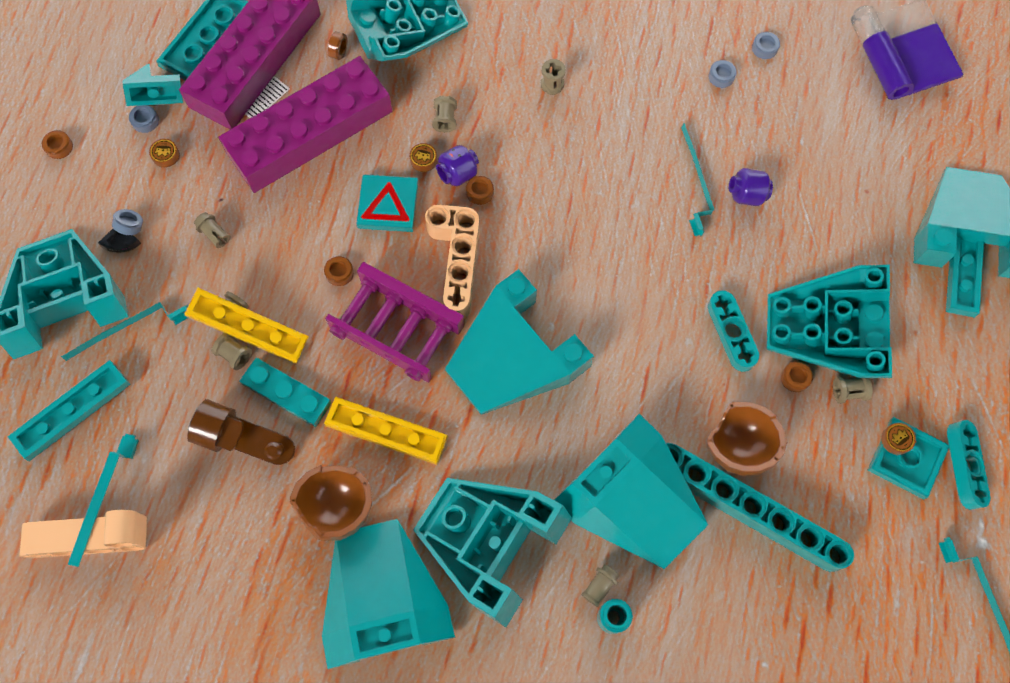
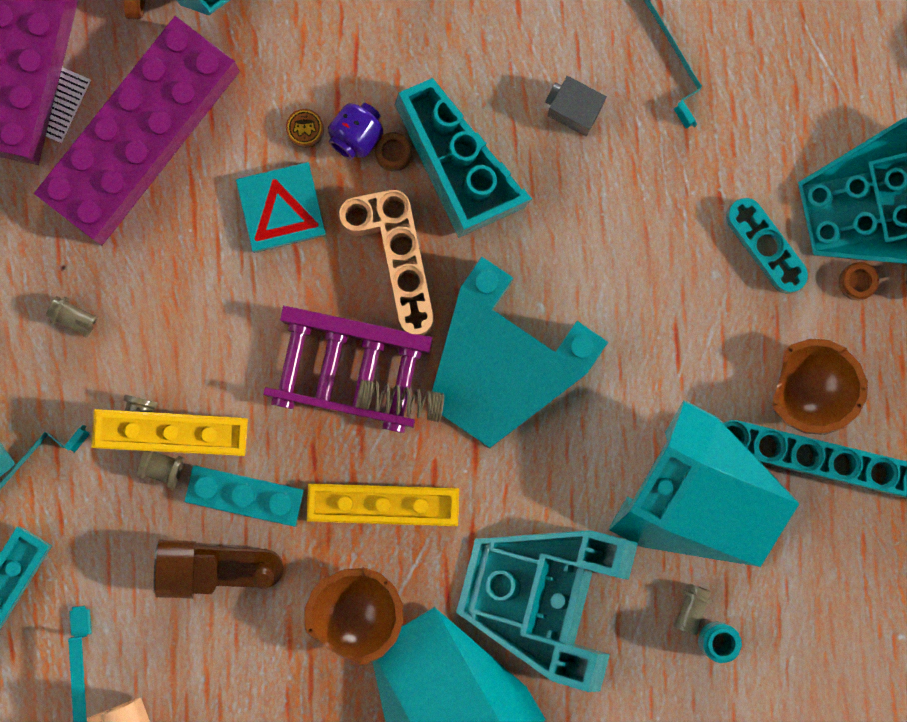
camera: 15 degrees left, 15 degrees up
dark orange tile [324,256,354,286] -> none
dark tan bush [432,96,457,133] -> none
dark purple head [728,168,773,206] -> none
none -> dark tan piece [356,379,444,422]
none -> teal wedge [394,78,532,238]
none -> dark grey brick [545,76,607,137]

